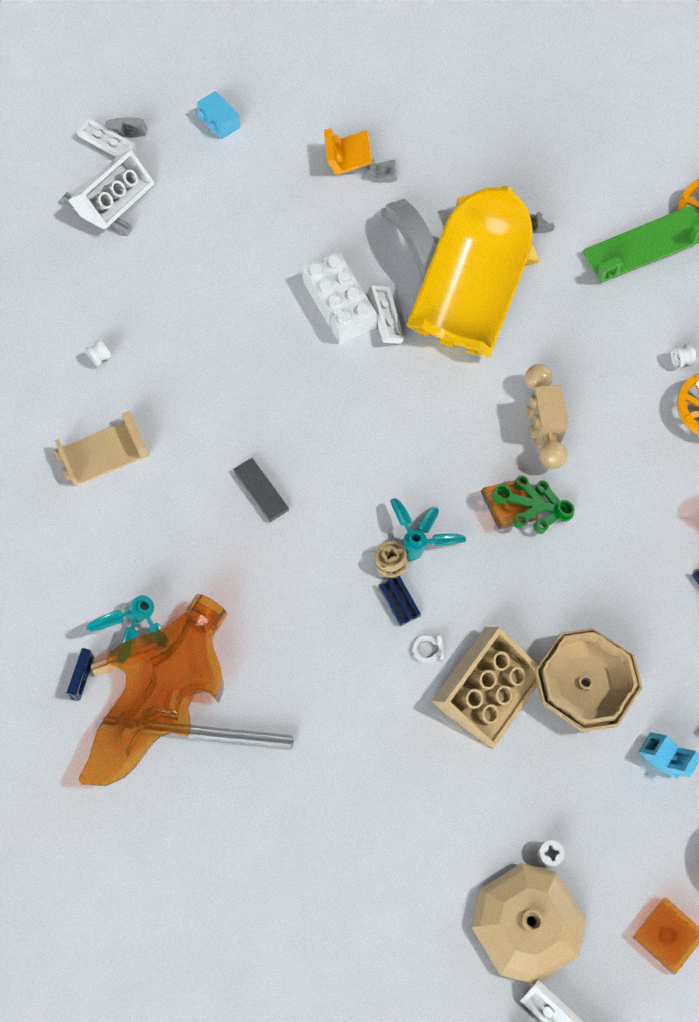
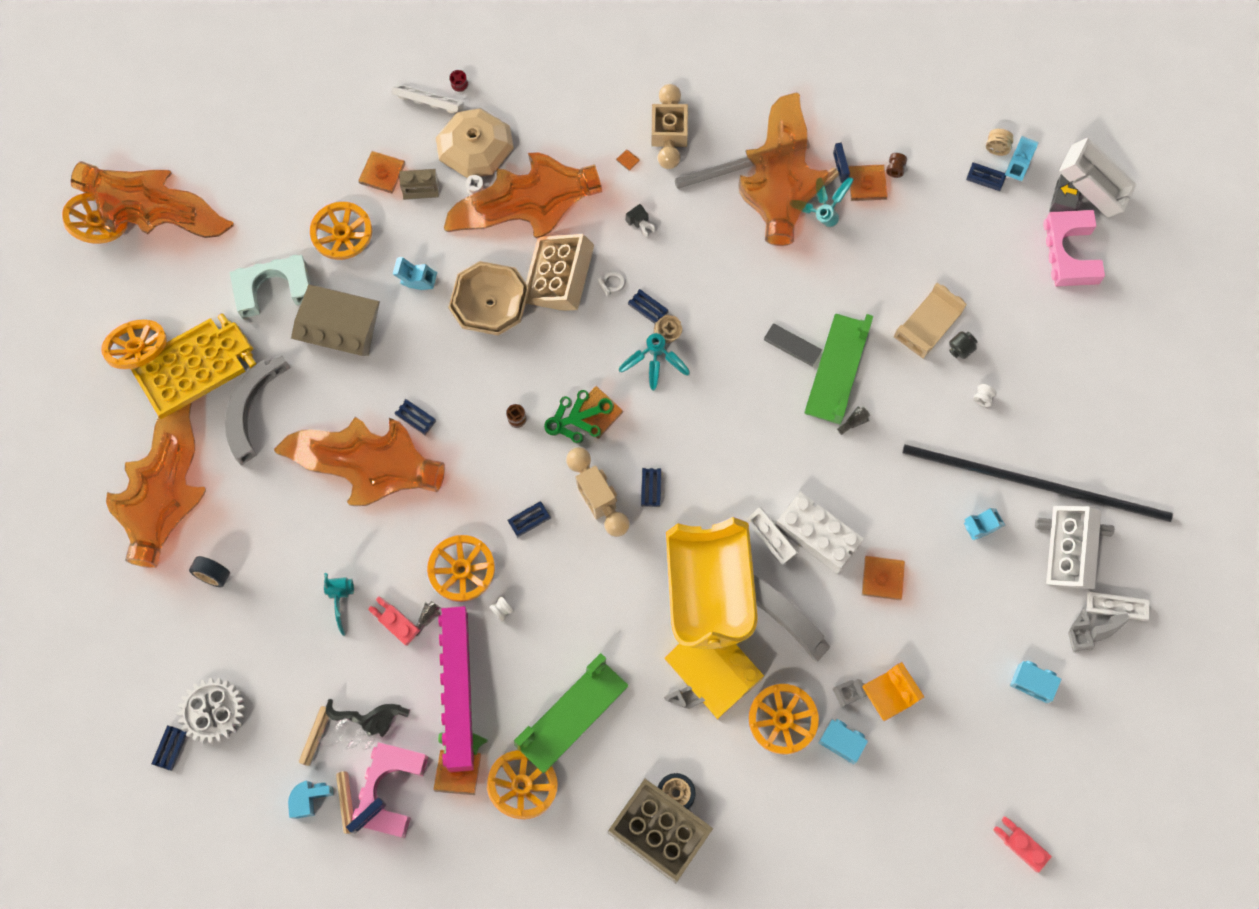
camera: 160 degrees right, 5 degrees up
none -> dark tan window [399,169,439,200]
none -> clear orange piece [444,152,602,238]
none -> reddish brown wheel [506,404,527,428]
none -> dark blue tile [507,501,551,538]
none -> dark tan slope [608,779,713,884]
none -> clear orange piece [616,149,640,171]
none -> pearl dark grey piece [625,204,655,237]
none -> dark blue tile [641,468,661,507]
none -> tan brick [651,84,688,169]
none -> wheel [657,773,696,810]
none -> light orange wheel [748,684,819,755]
none -> bright green bracket [804,314,874,425]
none -> medium azure brick [818,719,868,765]
none -> clear smoke cone [837,406,870,435]
none -> clear orange plate [848,165,888,201]
none -> clear orange plate [861,556,905,601]
none -> reddish brown wheel [886,153,907,178]
none -> black piece [902,444,1173,522]
none -> pearl dark grey head [949,331,978,359]
none -> medium azure brick [964,508,1006,540]
none -> coral hinge [993,816,1052,873]
none -> light grey slope [1068,609,1095,652]

